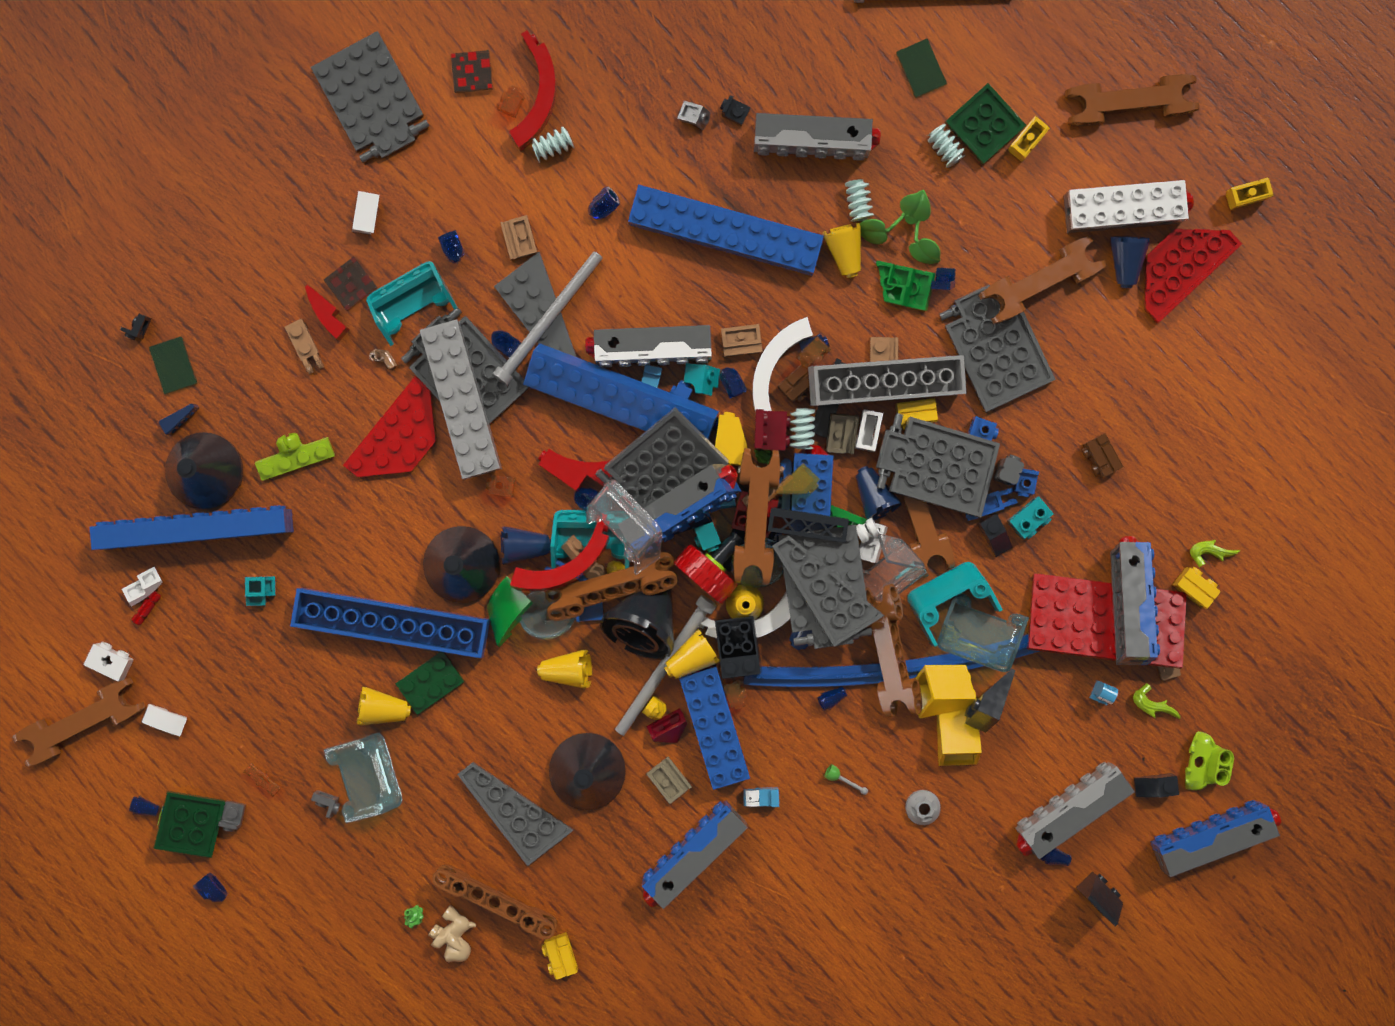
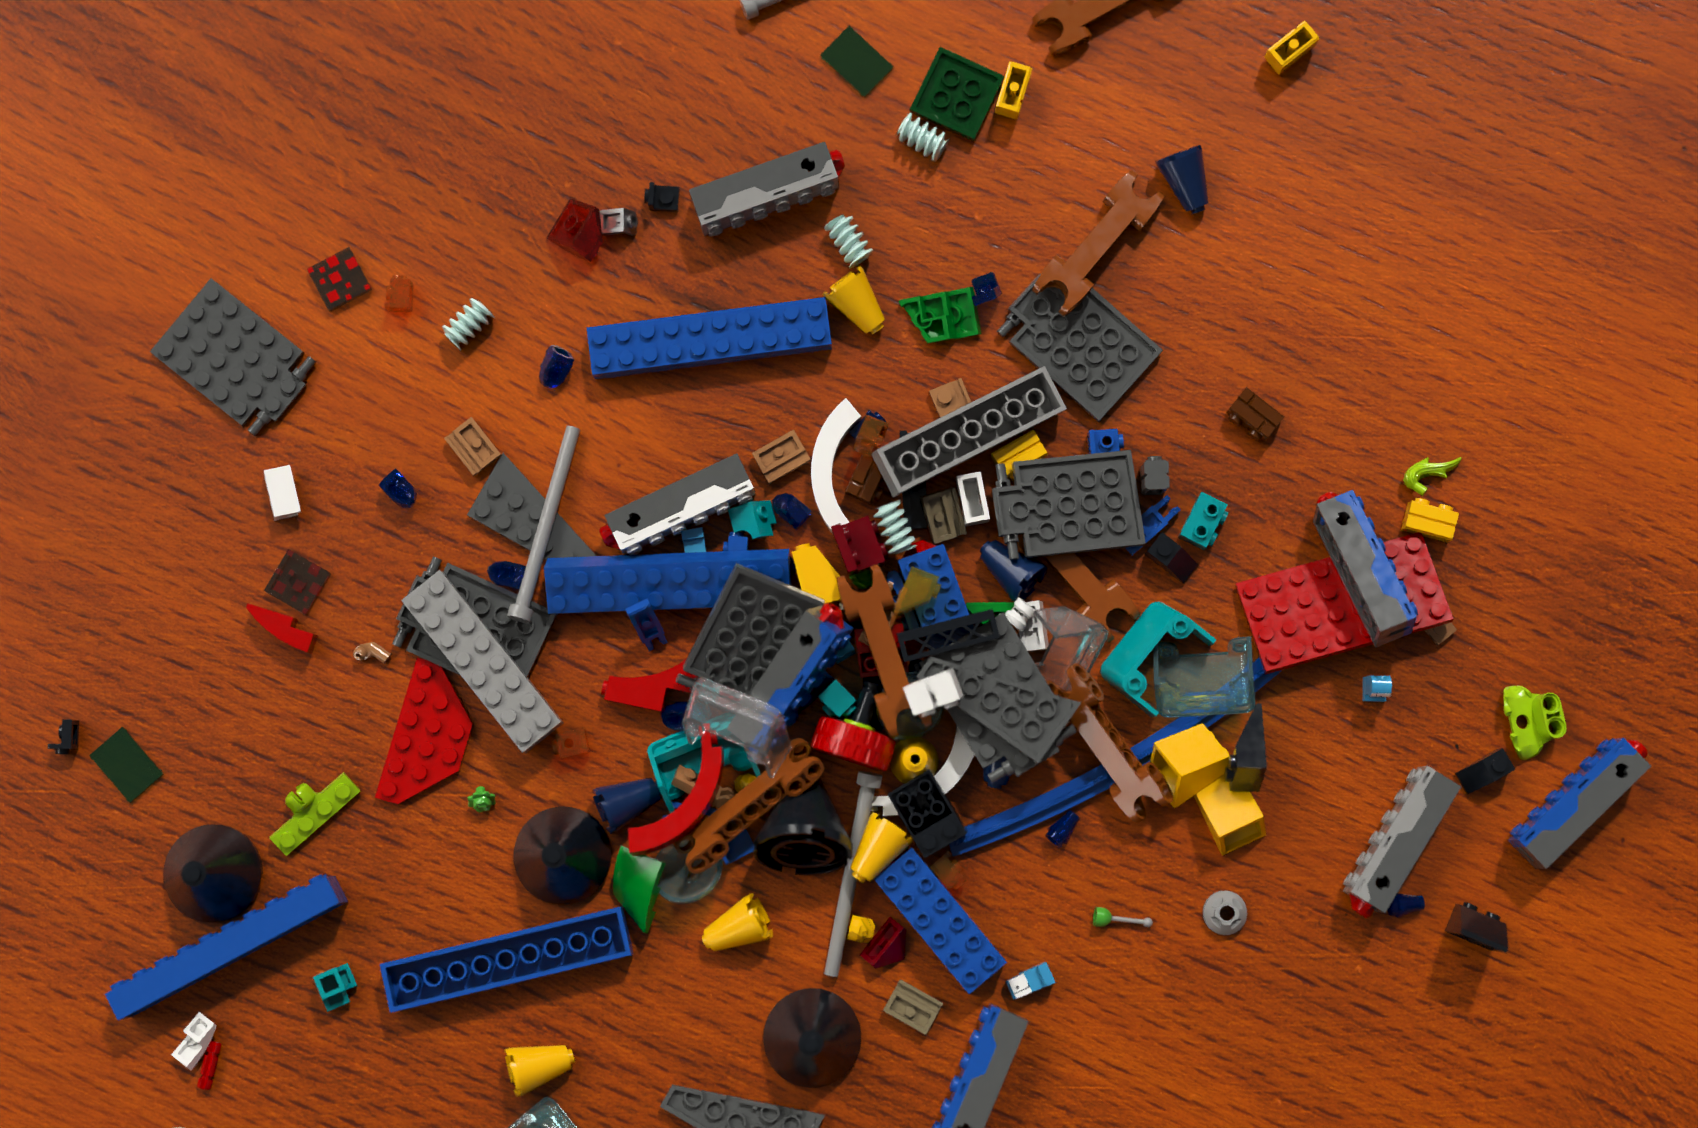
camera: 25 degrees left, 5 degrees down
dark blue slope [159,403,199,435] -> none
medium nougat hinge [285,318,324,374] -> none
teal windscreen [366,261,458,346] -> none
dark green plate [395,652,465,715] -> none
red arch [509,30,557,151] -> none
bright green plant [860,190,941,264] -> none
blue brick [1013,469,1039,498] -> none
white piece [1064,180,1194,233] -> none
lime piece [1133,684,1180,719] -> none
red plate [1144,228,1242,323] -> none
none -> bright green plant [467,786,496,812]
none -> clear red slope [546,198,603,262]
none -> blue hinge [625,598,668,651]
none -> white piece [903,668,964,717]

